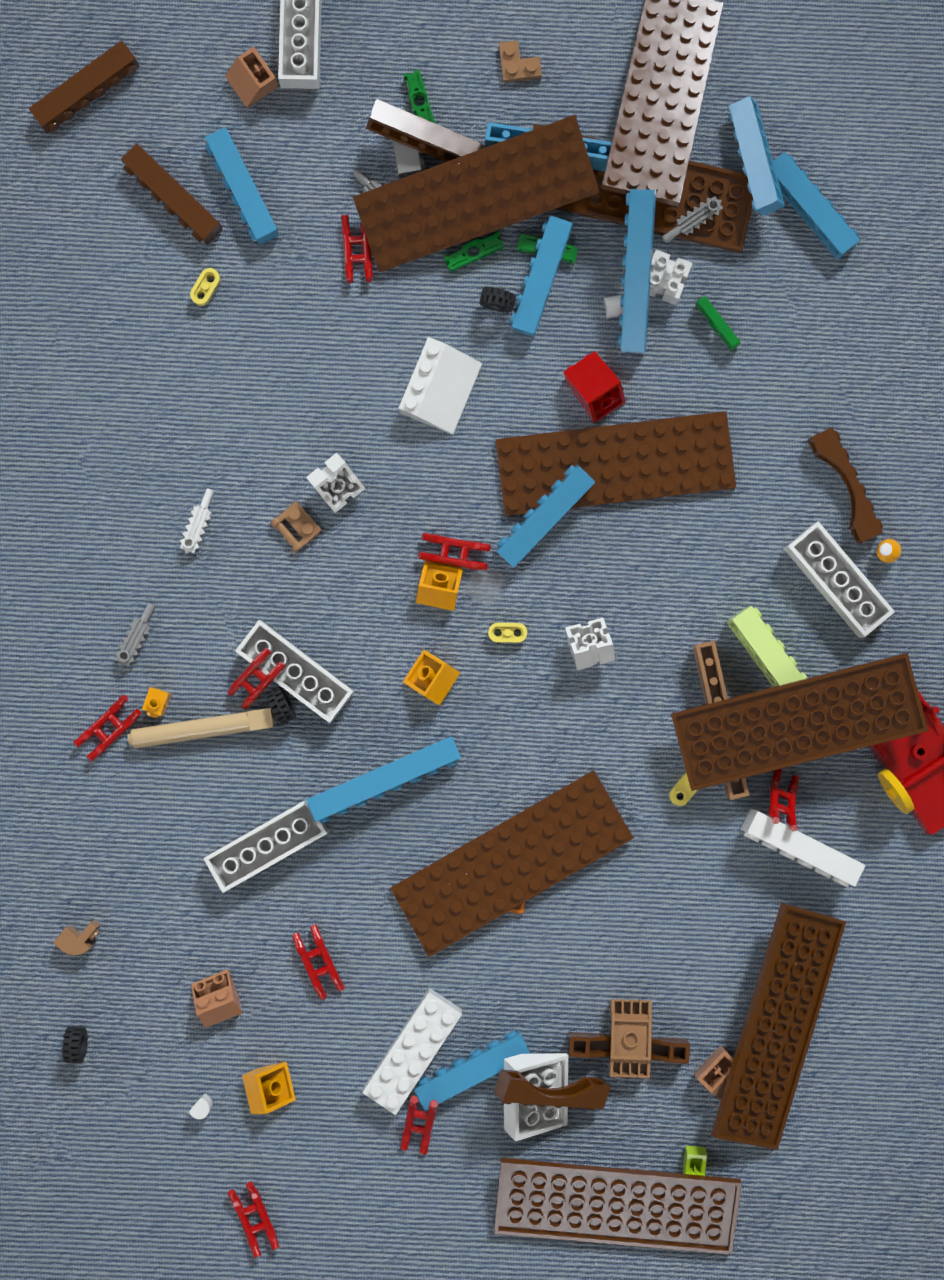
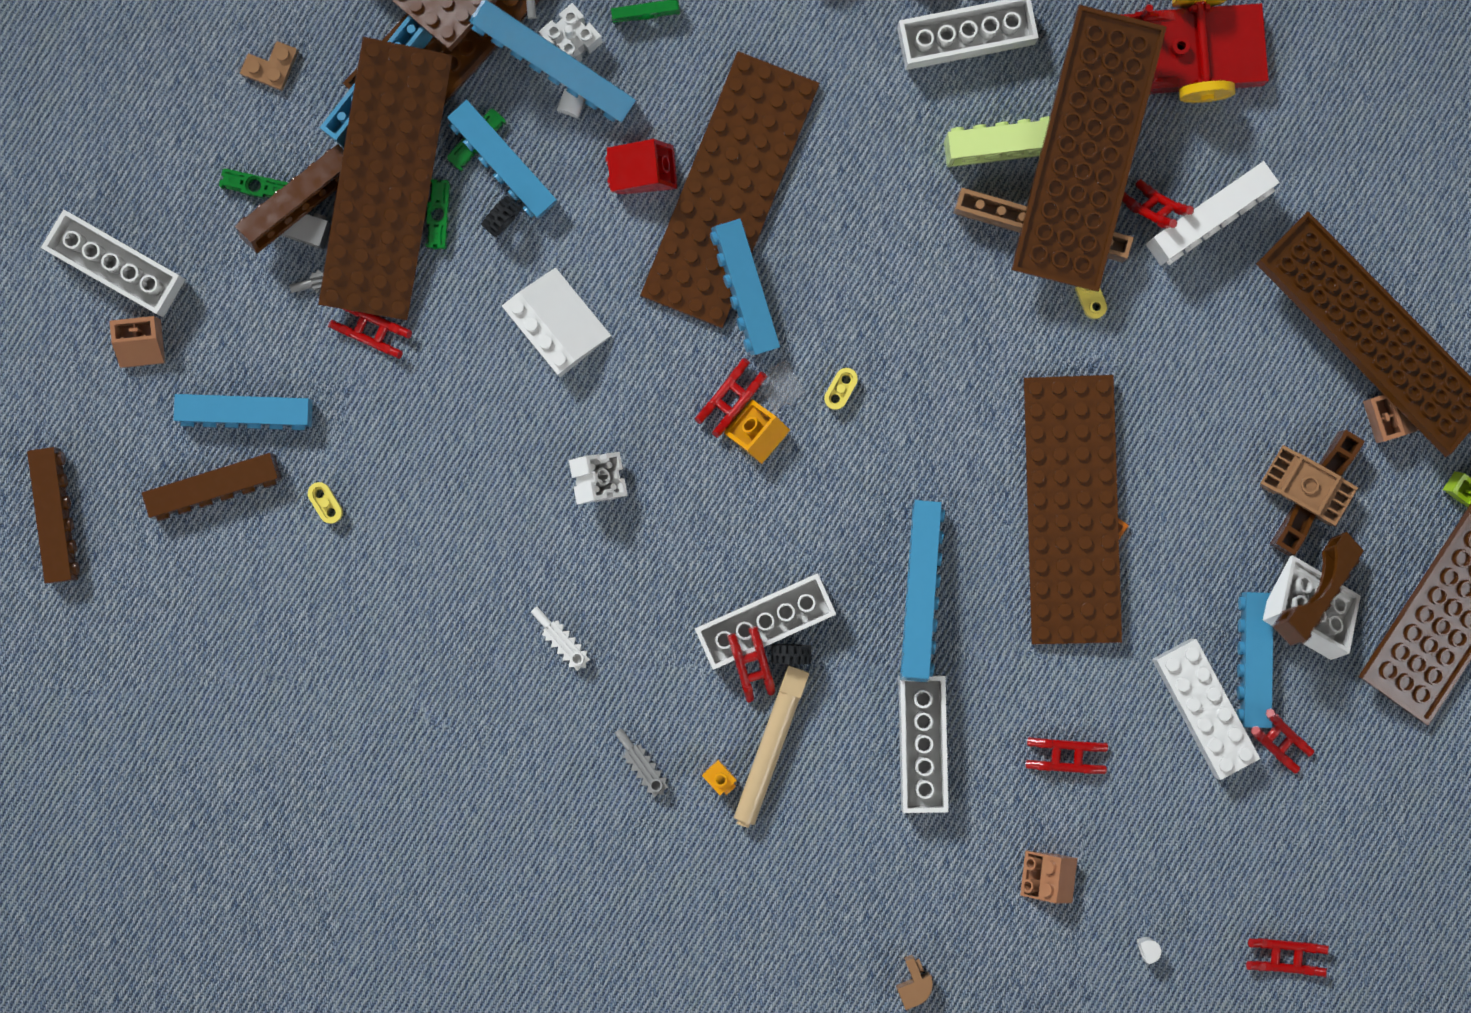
camera: 55 degrees left, 0 degrees up
red piece [73,695,142,762] -> none
light orange slope [242,1061,296,1114] -> none
medium nougat plate [270,501,322,553] -> none
light orange slope [403,649,460,706] -> none
white brick [565,618,615,671] -> none

